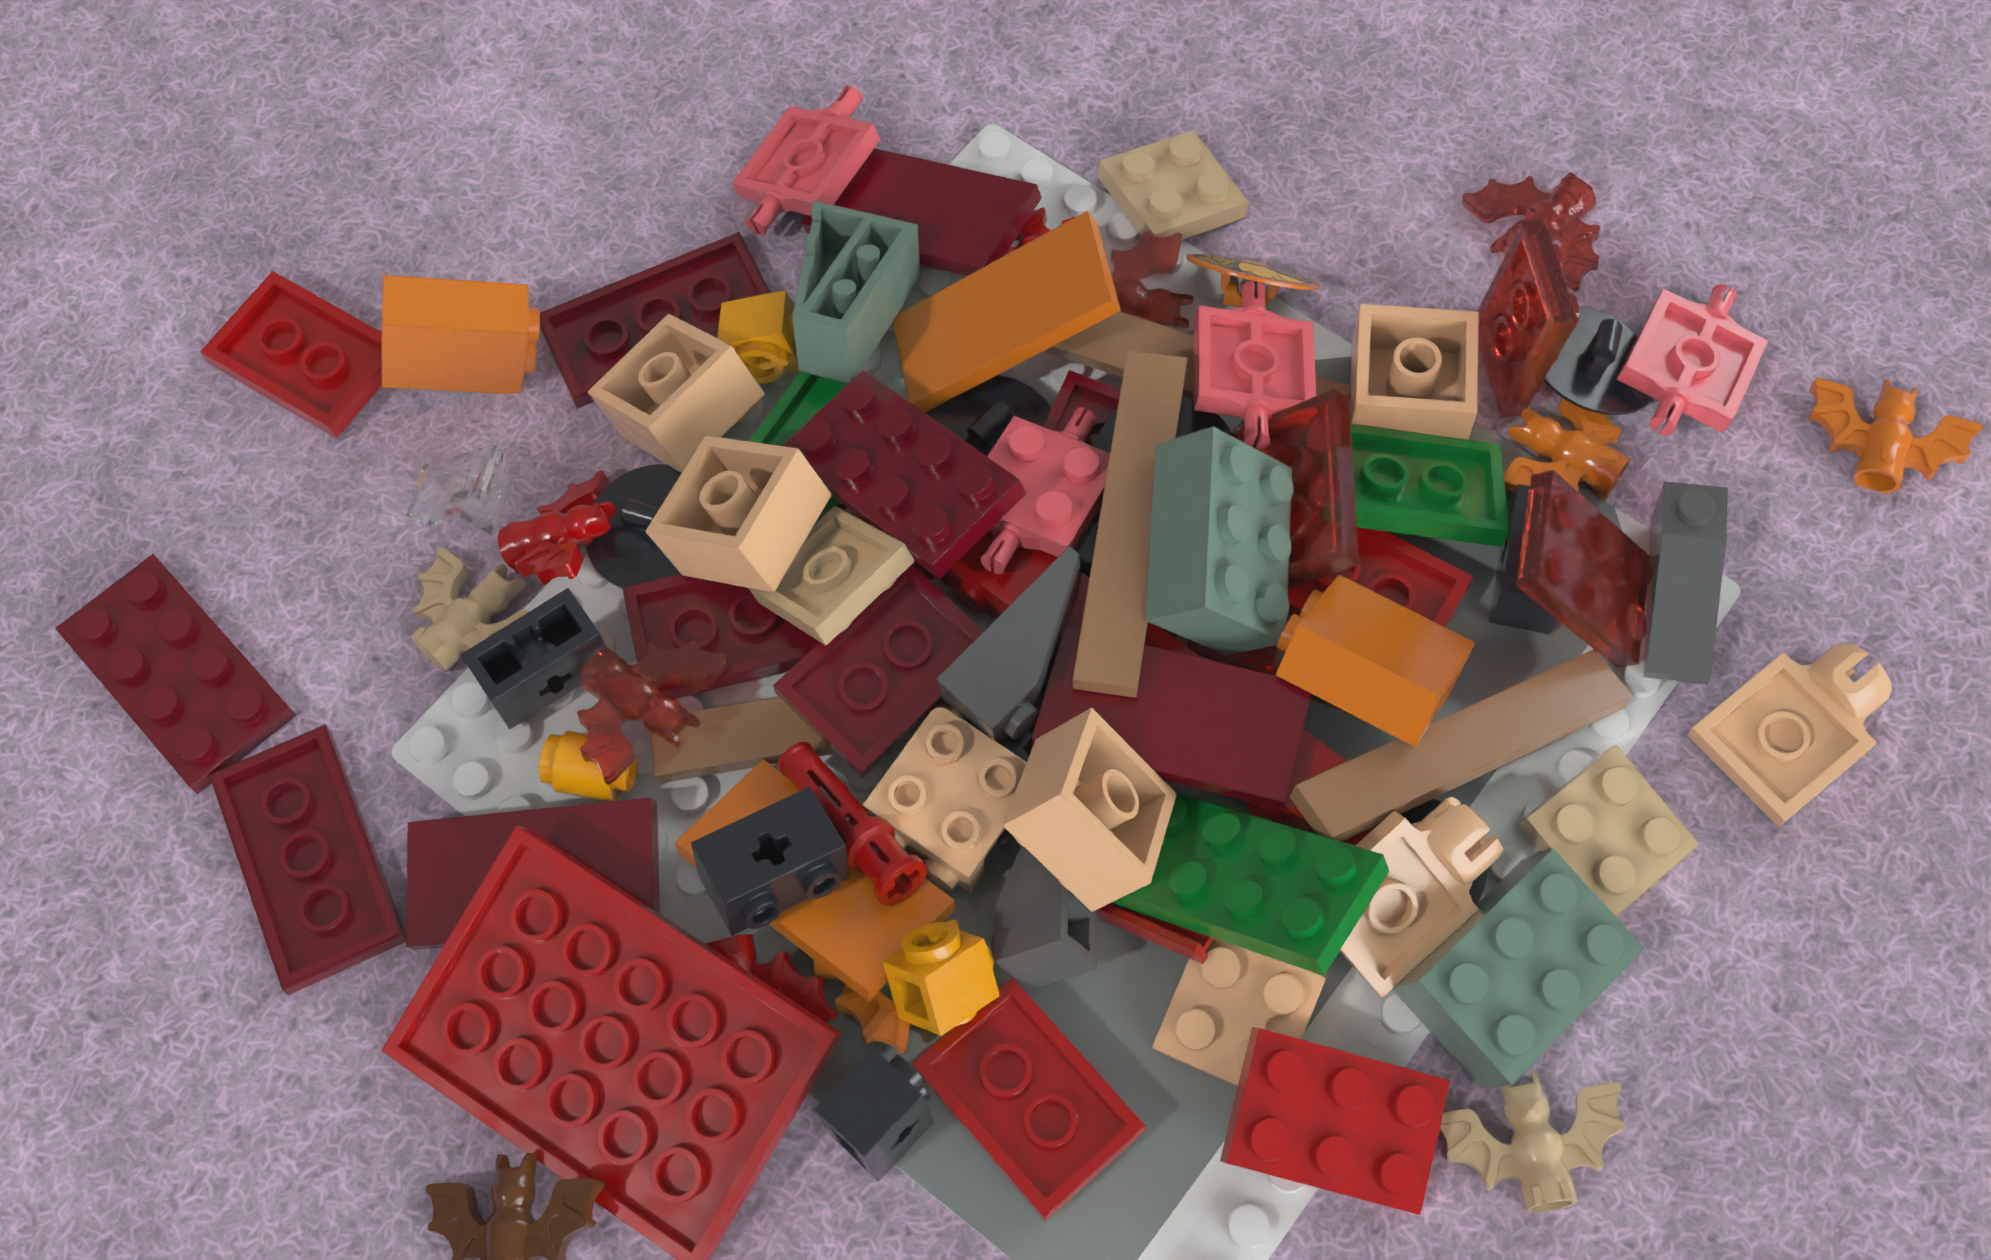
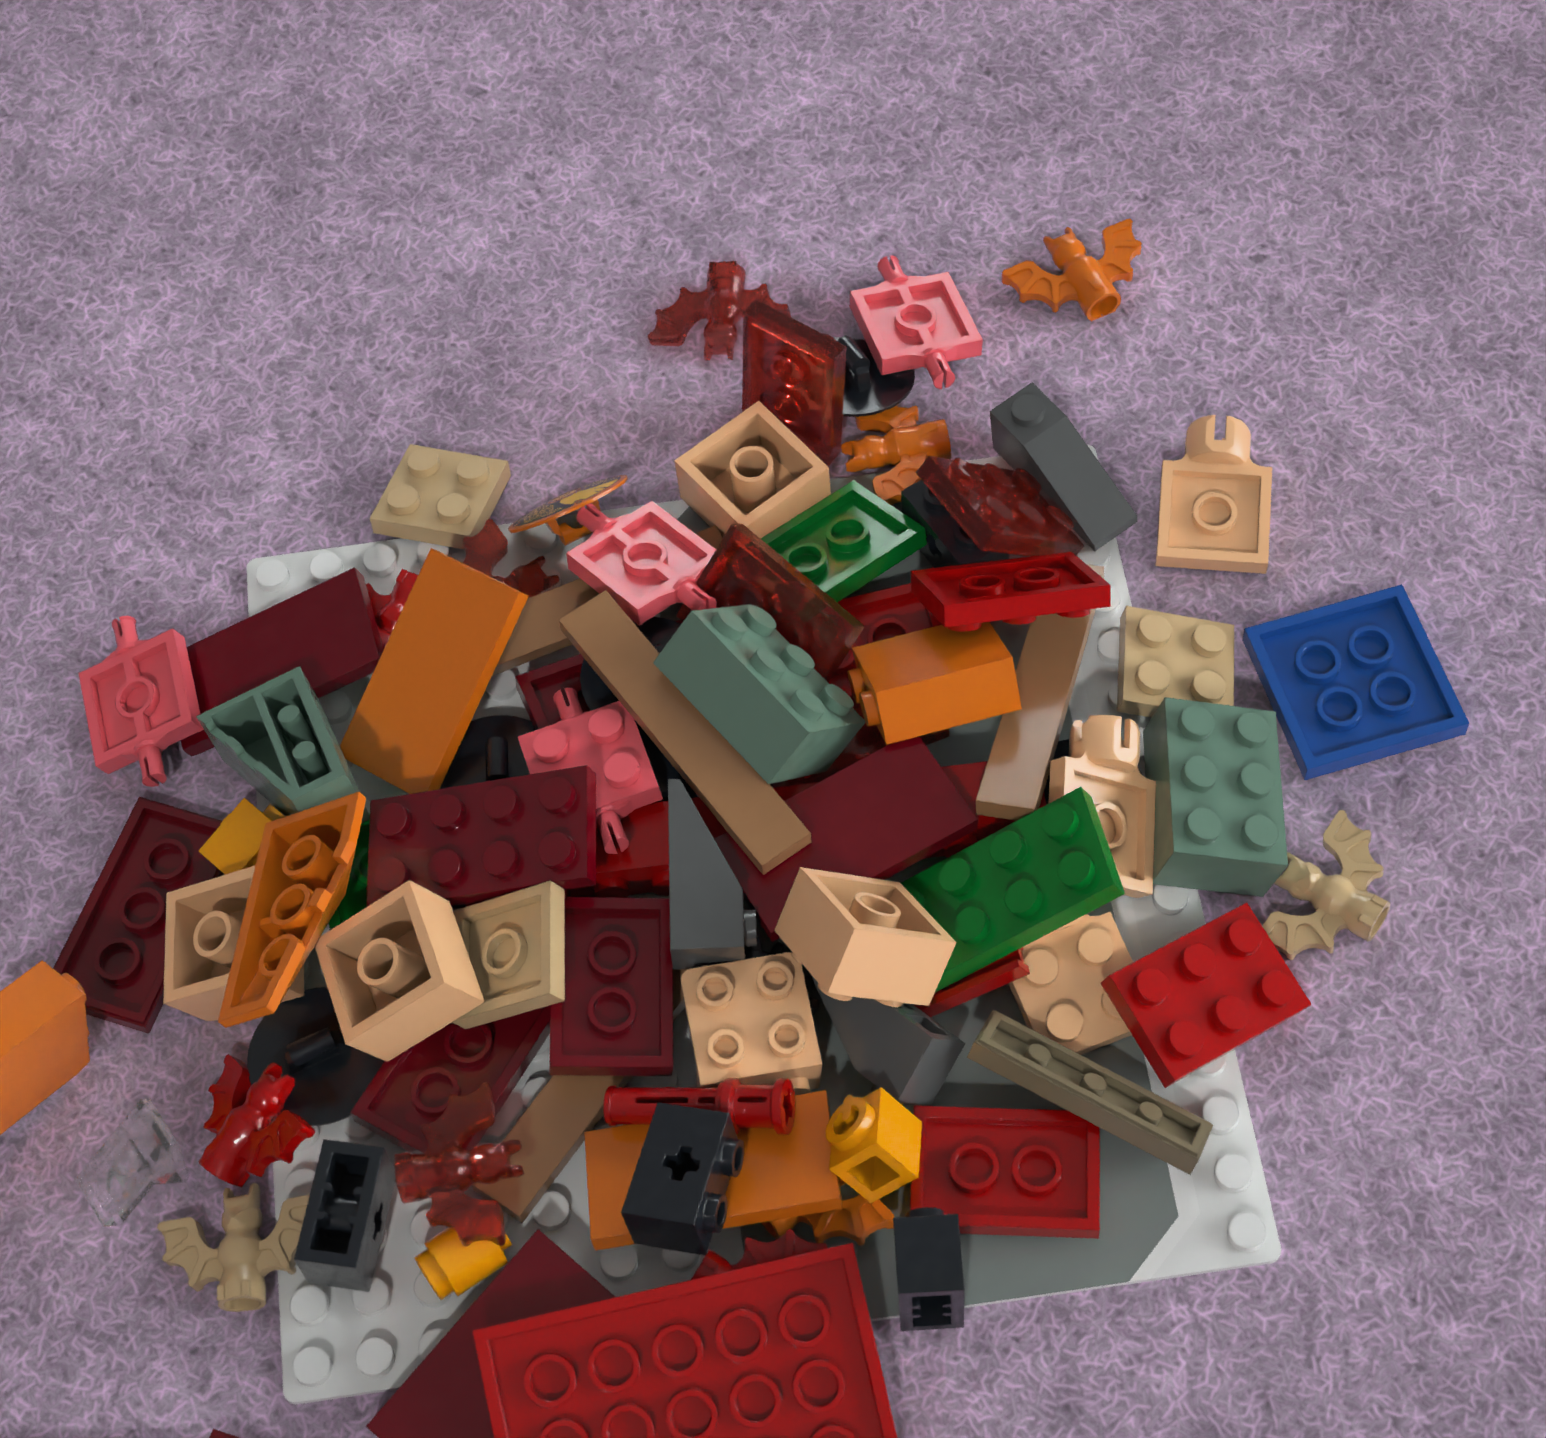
camera: 45 degrees left, 5 degrees down
none -> orange wedge [218,792,366,1028]
none -> red plate [911,552,1111,632]
none -> dark tan tile [967,1010,1213,1175]
none -> blue plate [1242,585,1469,780]

